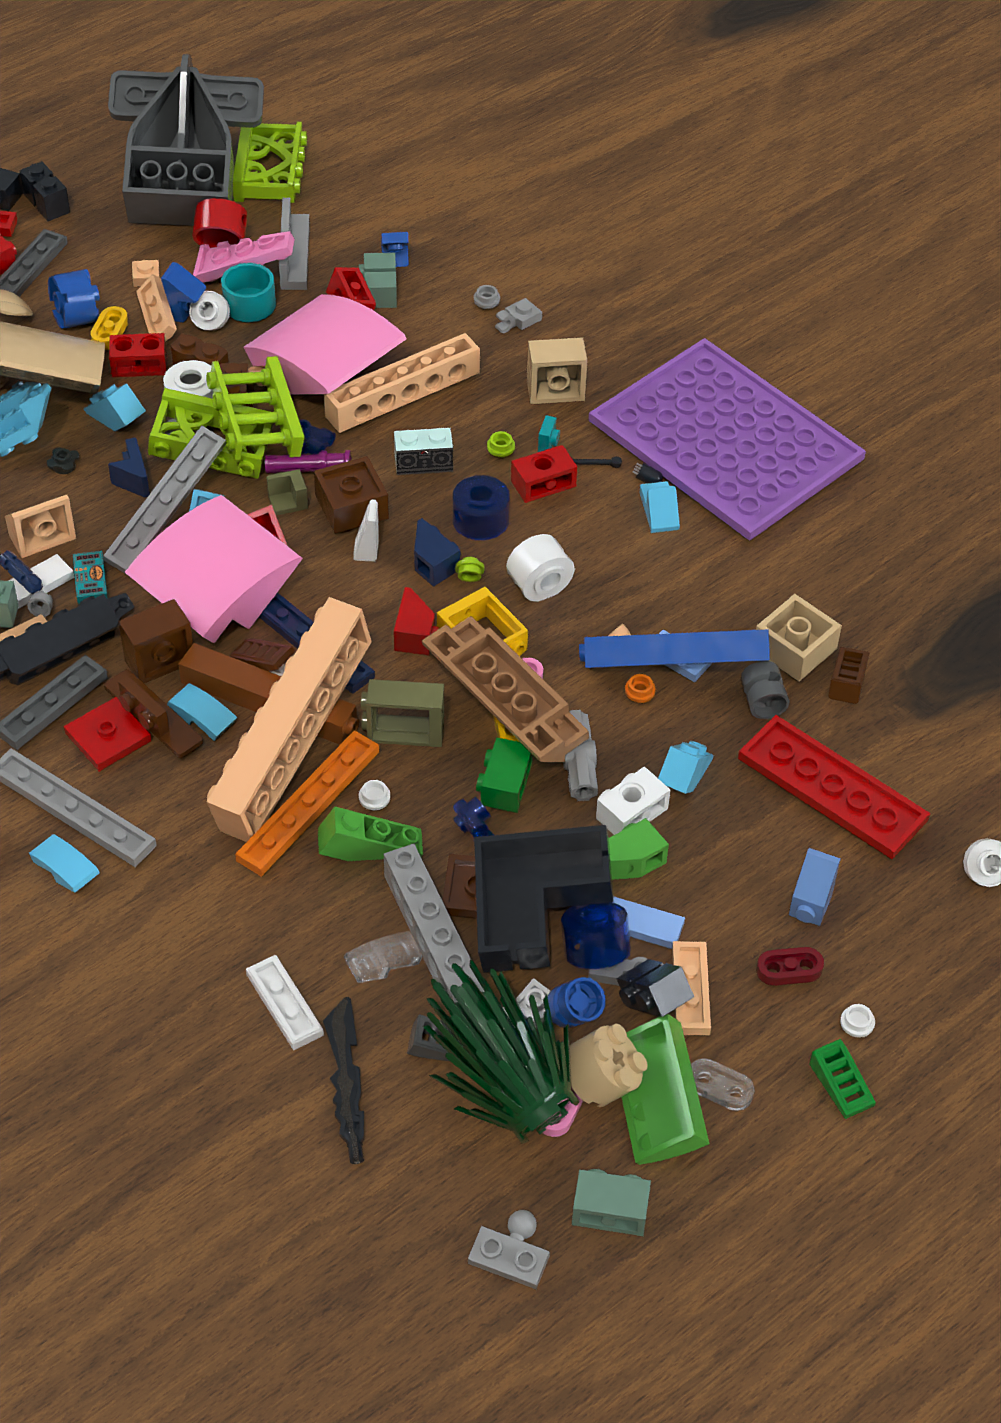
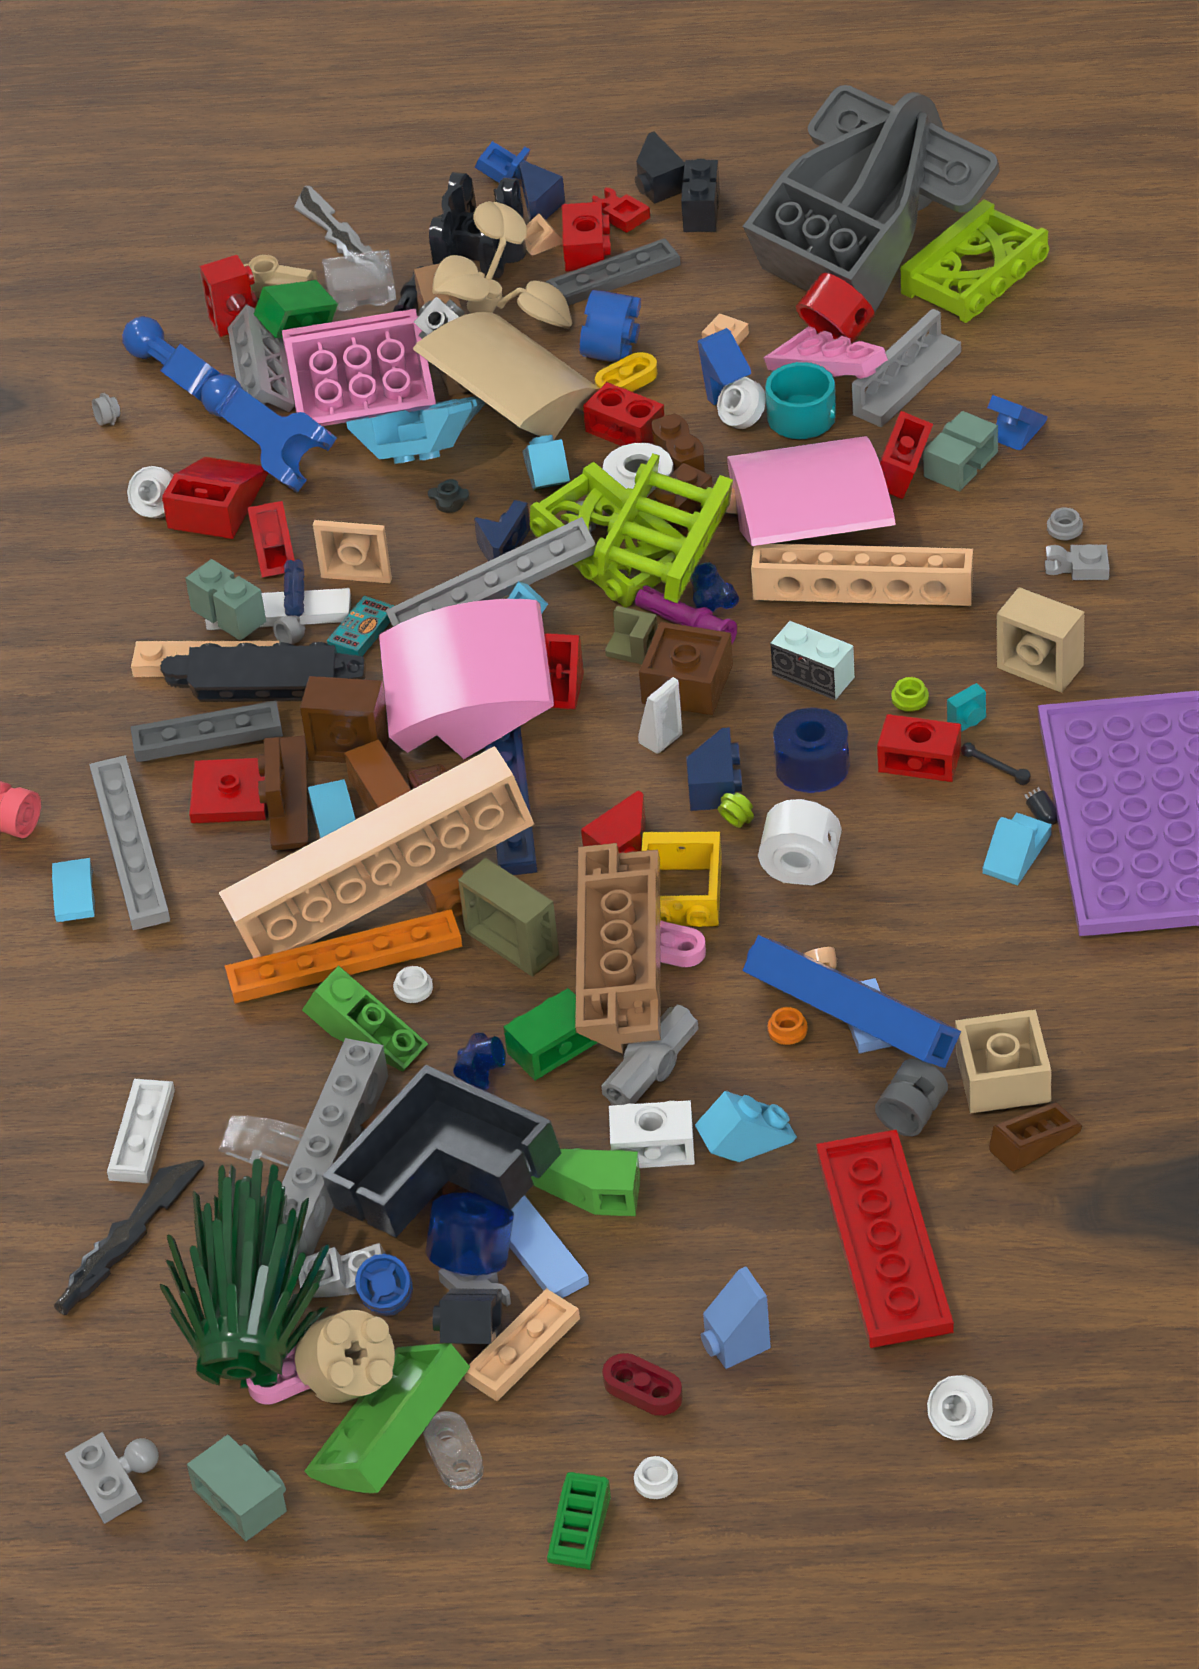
camera: 45 degrees right, 5 degrees down
light nougat plate [136,274,177,341] -> none

